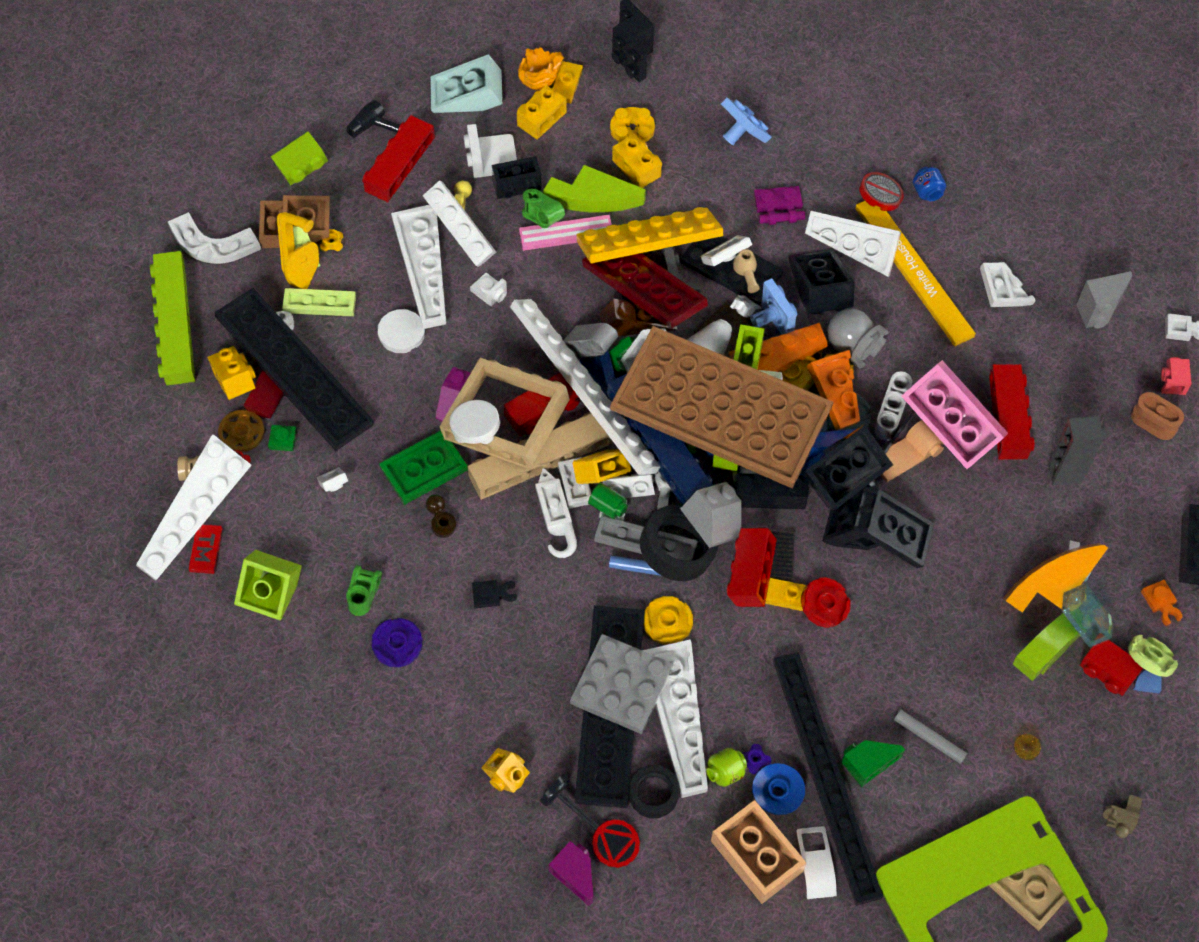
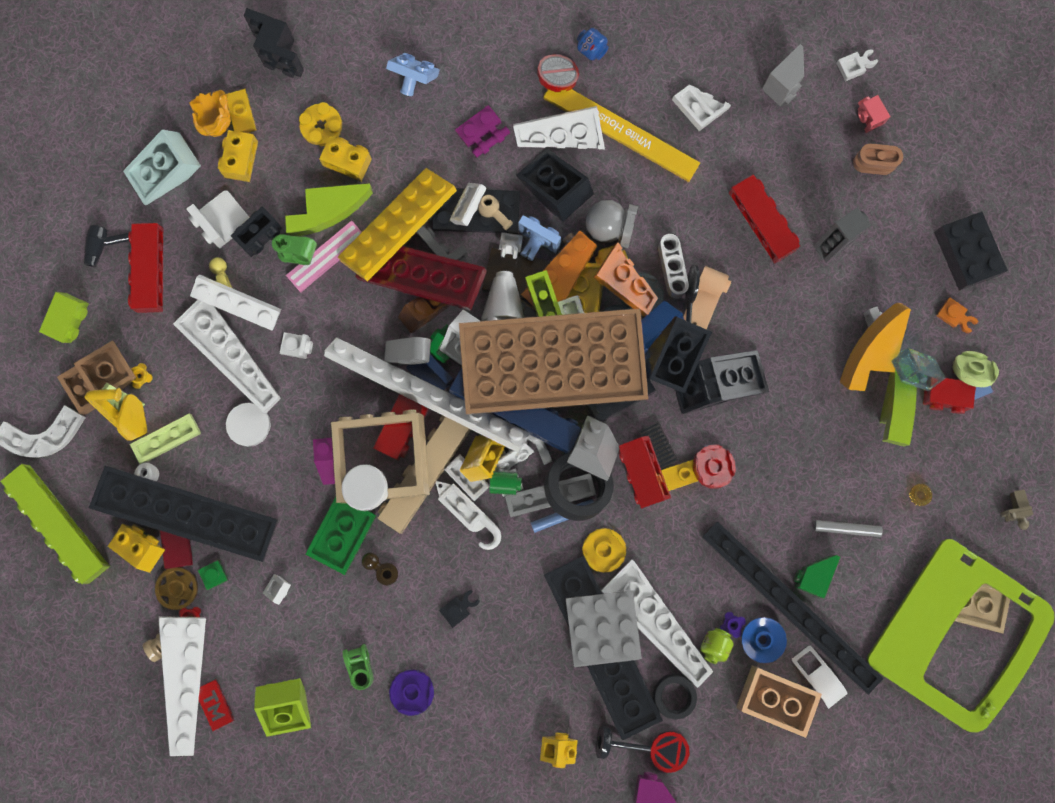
camera: 30 degrees left, 20 degrees up
bright pink brick [901,360,1008,469] -> none

